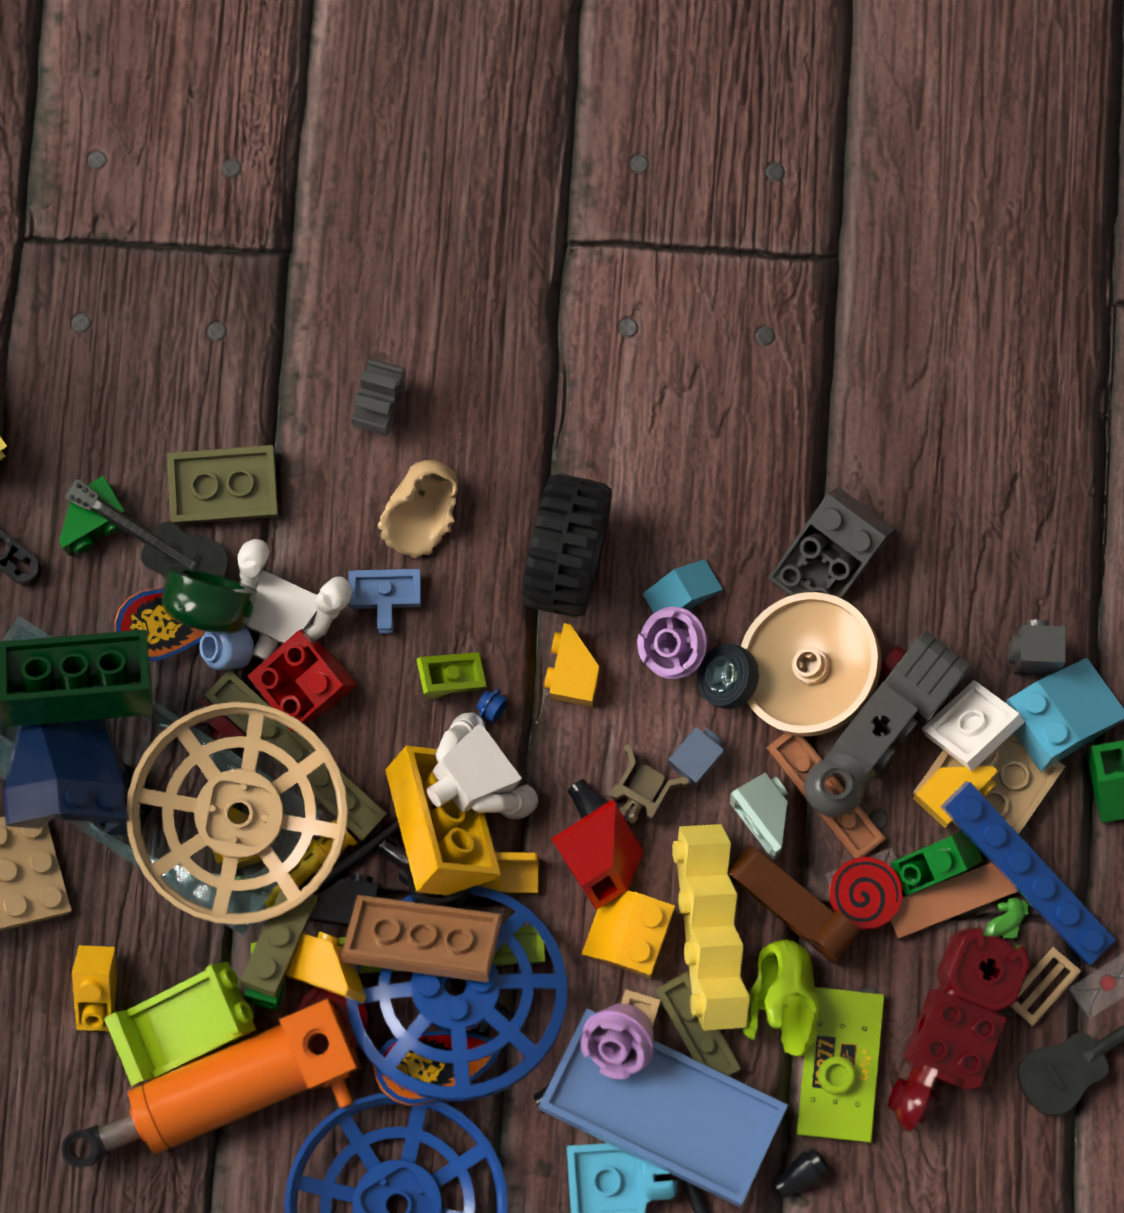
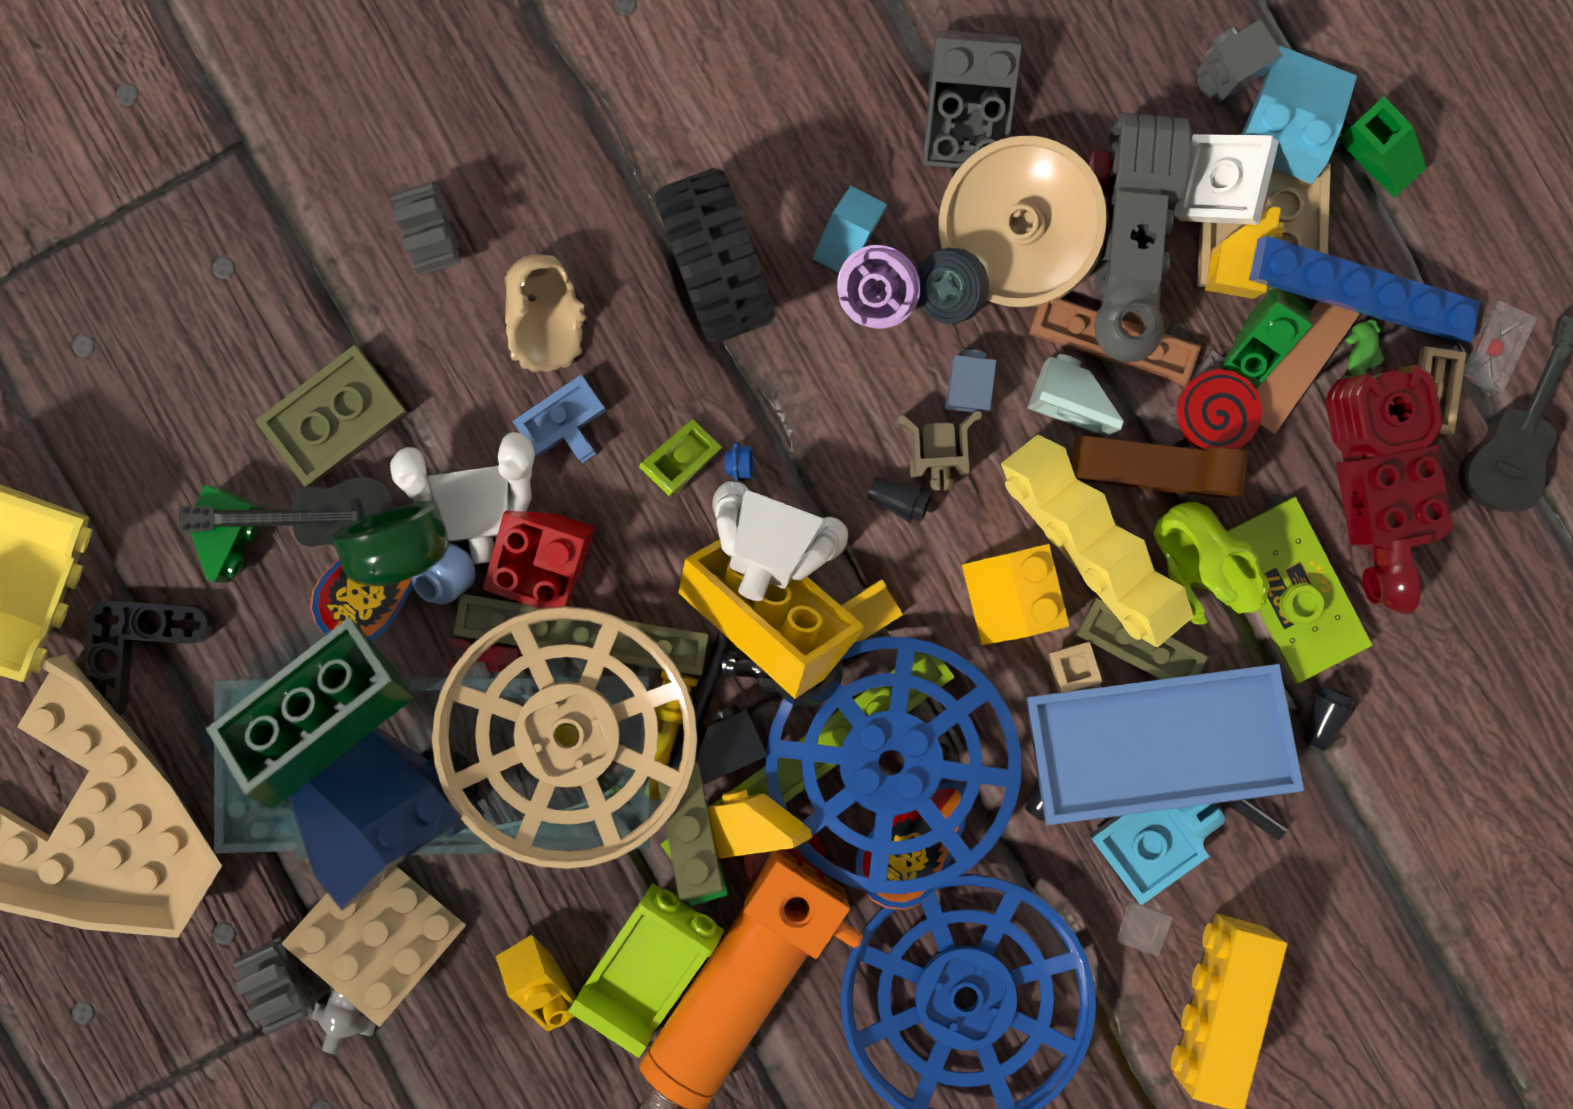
camera: 35 degrees left, 10 degrees up
medium nougat tile [341,895,502,982] -> none
yellow slope [544,623,600,707] -> none
red slope [551,799,644,910] -> none
lavender cone [581,1003,653,1079] -> none

